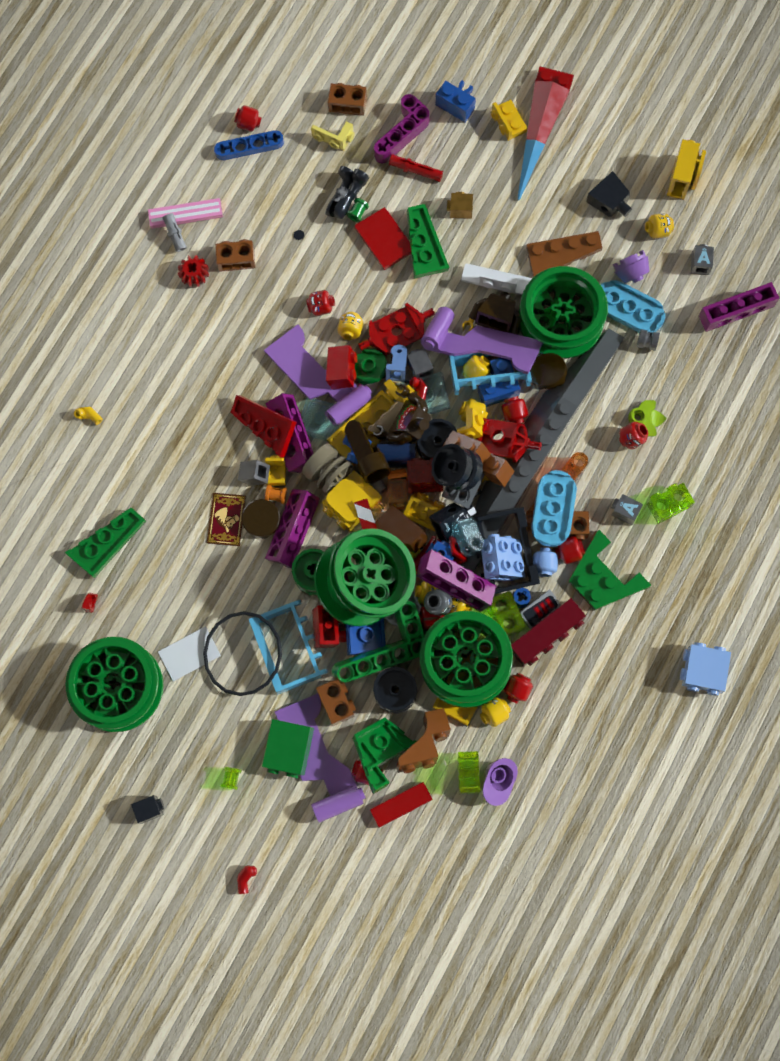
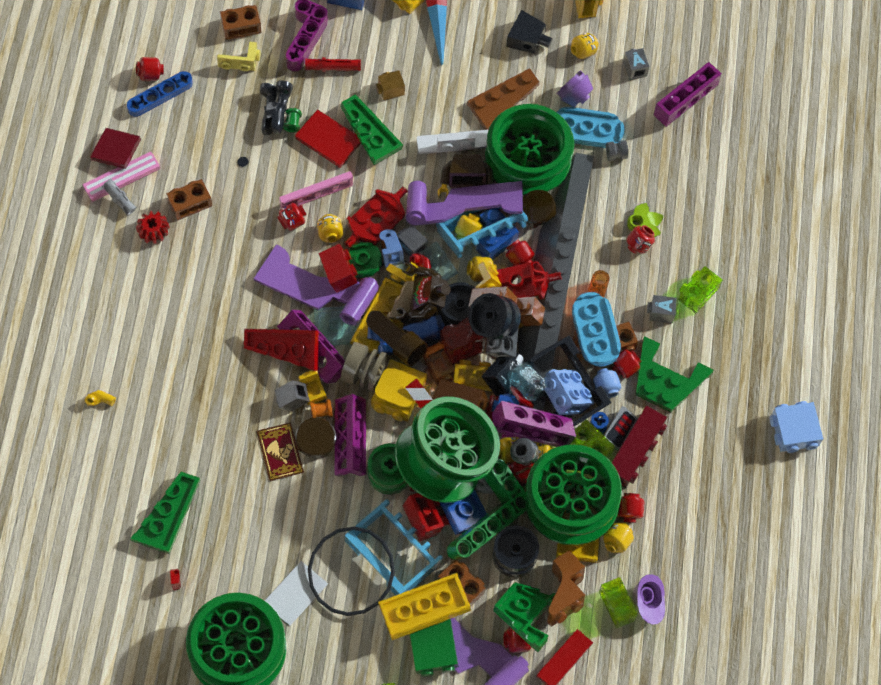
camera: 30 degrees left, 10 degrees down
none -> dark red tile [90,128,141,169]
none -> bright pink tile [279,171,353,208]
none -> yellow tile [378,573,472,640]

